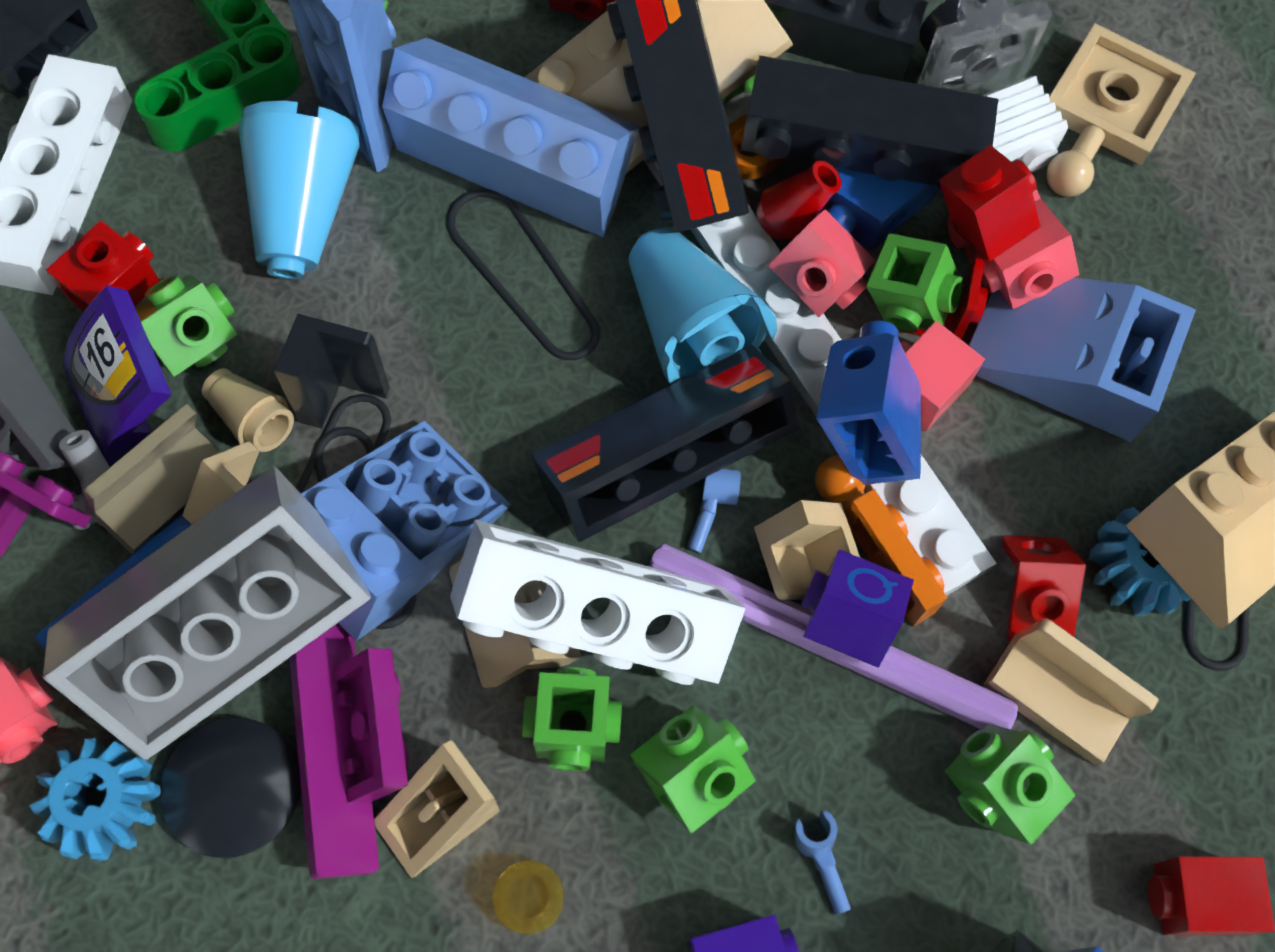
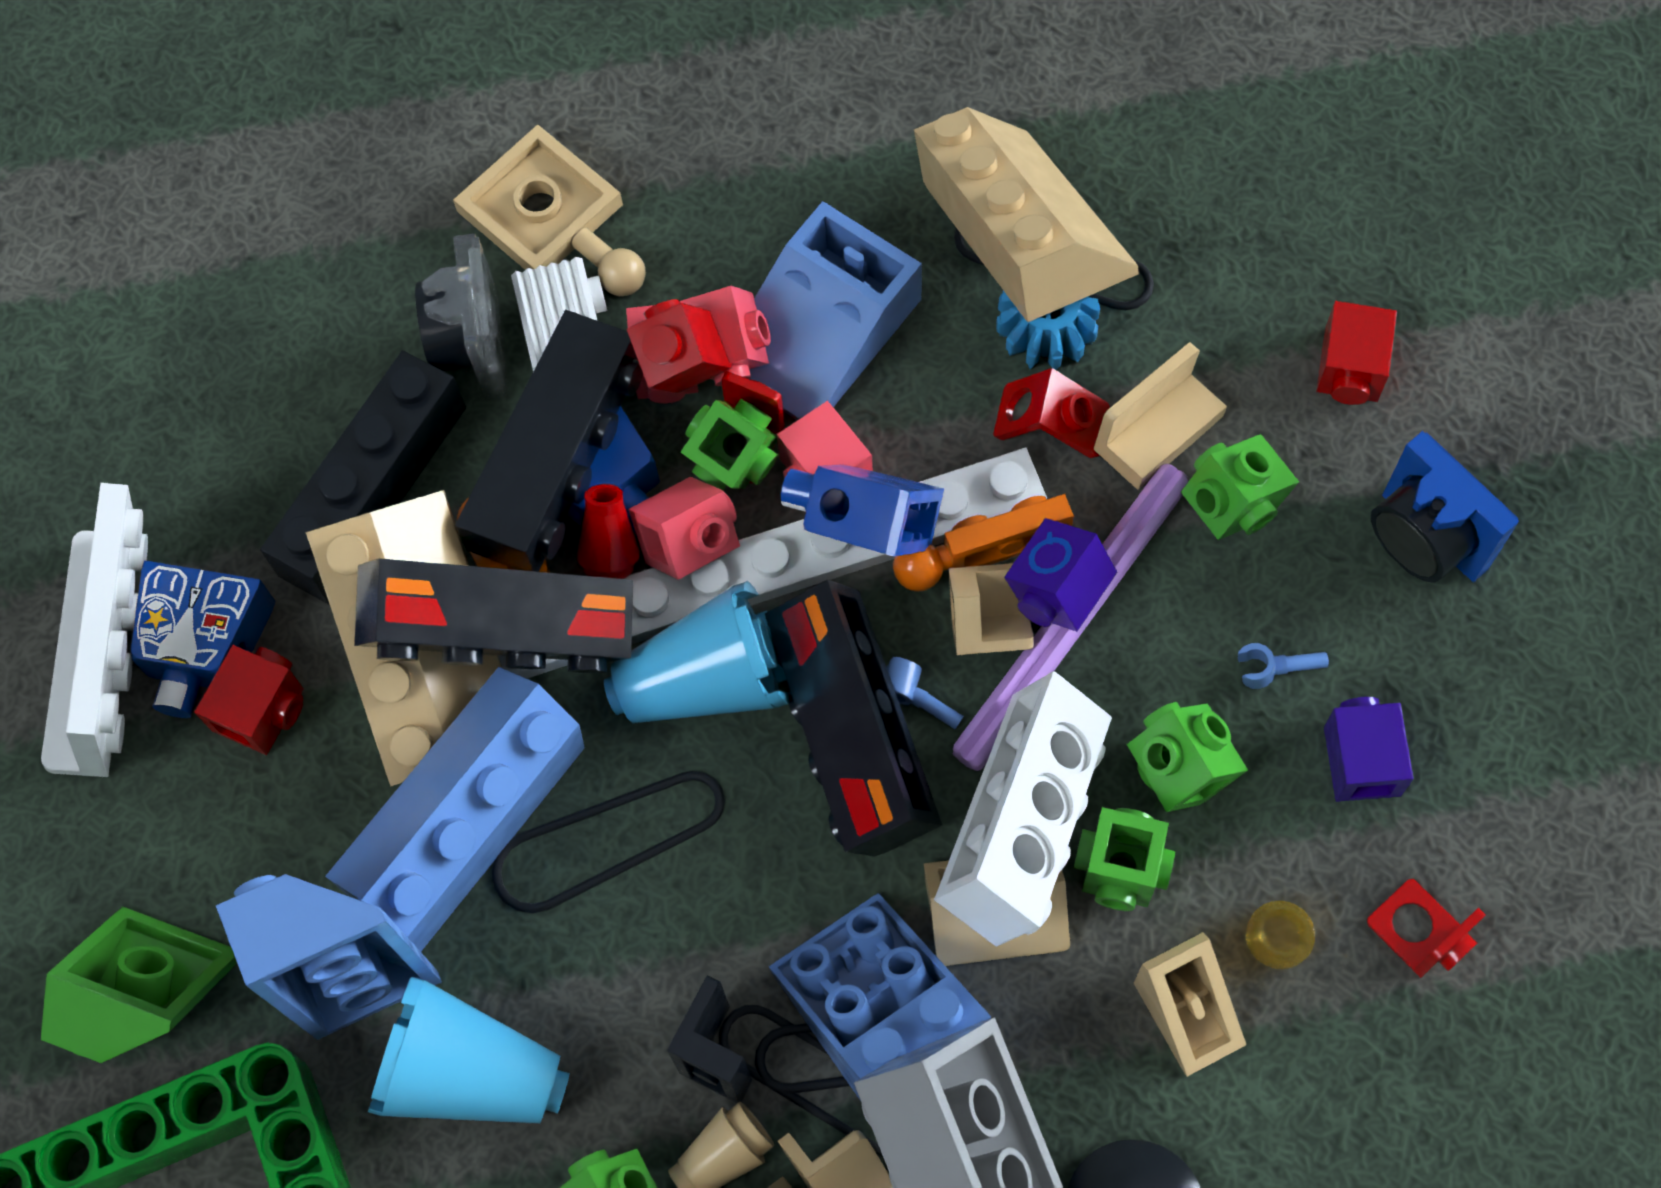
camera: 70 degrees left, 0 degrees up
magenta bracket [289,623,409,880] -> none

